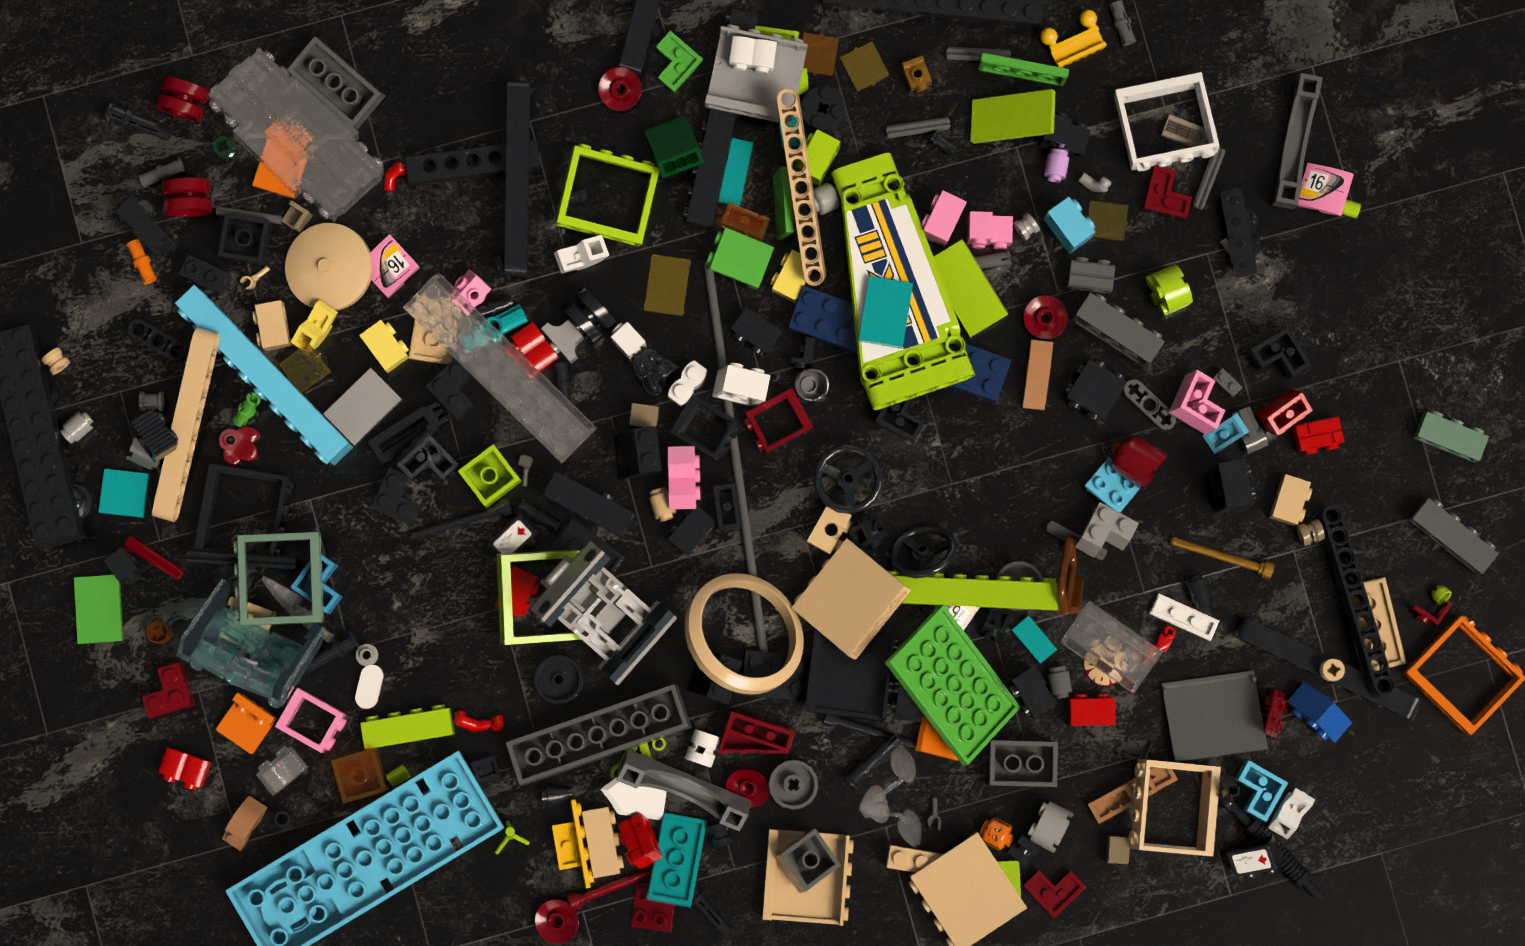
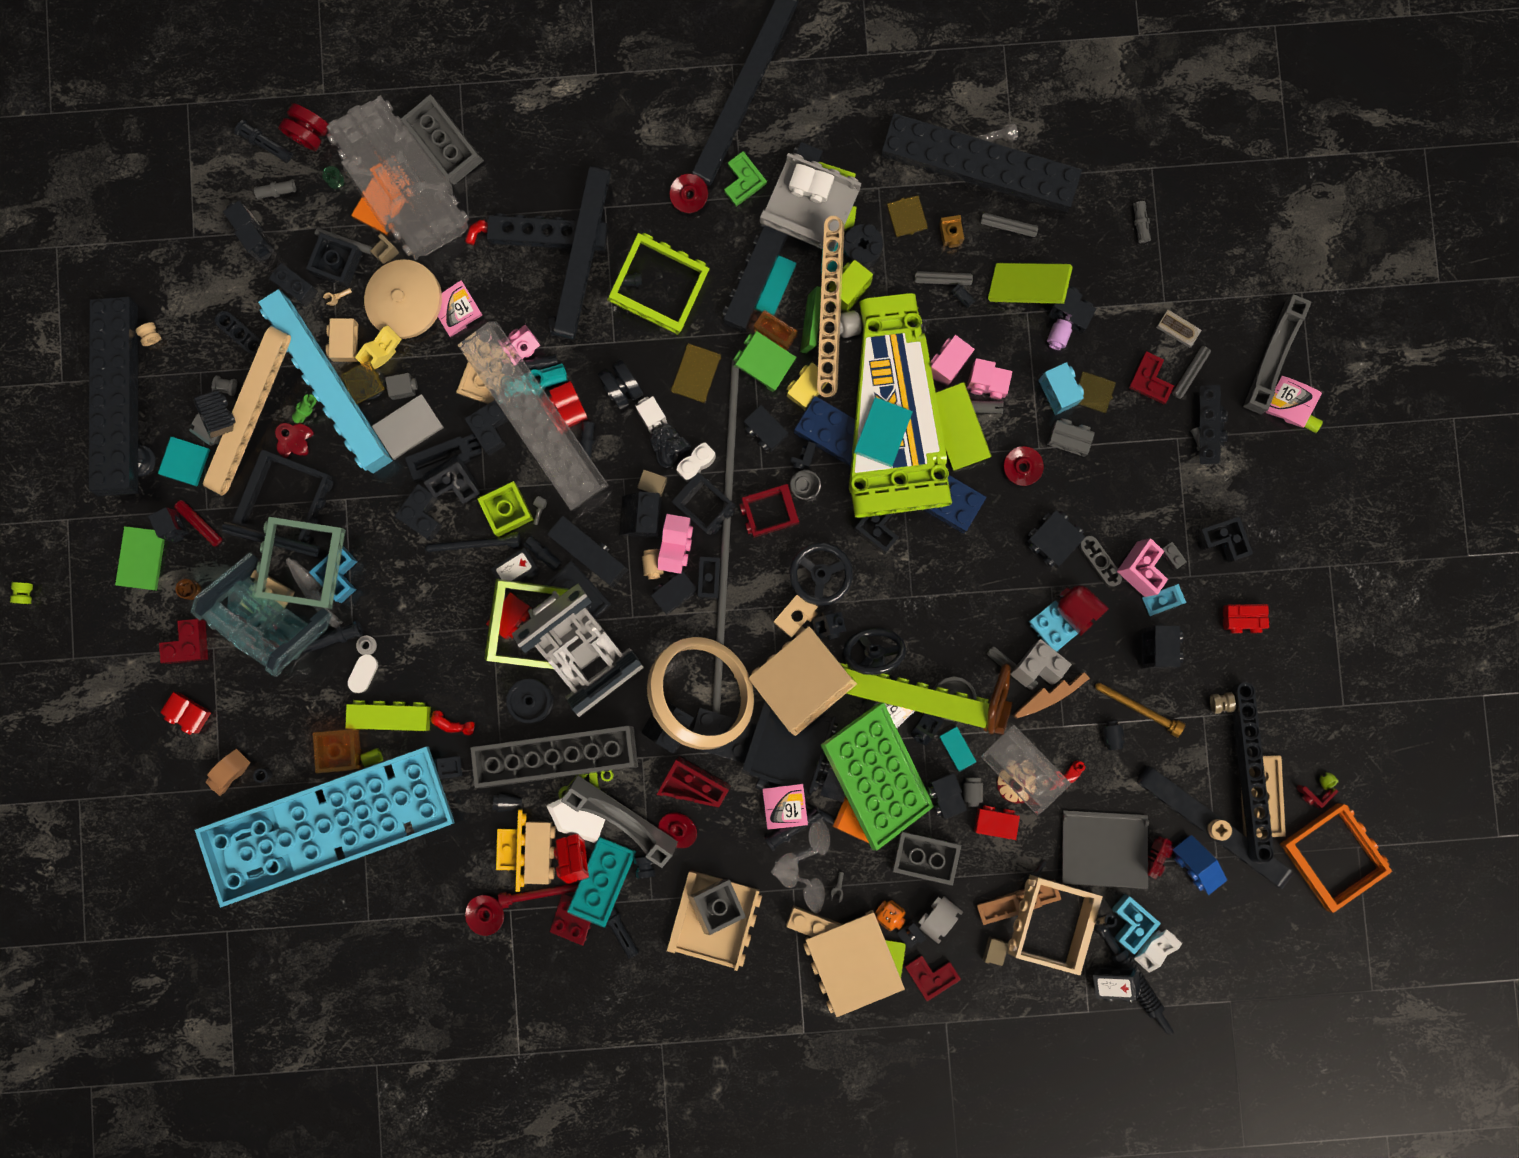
camera: 15 degrees right, 0 degrees up
light grey brick [60,411,94,444] -> none
orange pin [126,239,157,285] -> none
dark red wheel [161,178,212,217] -> none
orange bracket [216,693,278,754] -> none
clear brick [256,746,309,795] -> none
bright pink window [275,688,347,753] -> none
light yellow brick [360,320,409,373] -> none
lime plant [495,821,530,854] -> none
light grey brick [541,319,584,364] -> none
white brick [554,235,609,274] -> none
dark green brick [644,116,704,178] -> none
white wheel [685,729,721,768] -> none
white brick [712,363,770,407] -> none
dark grey wheel [769,760,818,809] -> none
clear orange piece [802,33,839,76] -> none
bright green tile [978,53,1069,86] -> none
light grey wheel [1013,213,1040,241] -> none
medium nougat slope [1022,340,1053,410] -> none
yellow gear [1040,10,1106,68] -> none
dark grey brick [1072,293,1165,368] -> none
light grey arm [1078,173,1111,193] -> none
white window [1114,72,1219,171] -> none
lime brick [1145,264,1193,316] -> none
white tile [1149,594,1219,641] -> none
dark grey piece [1232,406,1268,454] -> none
red brick [1256,389,1313,436] -> none
tan brick [1269,474,1312,526] -> none
dark grey brick [1408,498,1499,575] -> none
sand green brick [1413,410,1489,463] -> none
none -> dark grey brick [385,373,418,400]
none -> slope [763,784,808,829]
none -> medium nougat slope [1012,672,1090,718]

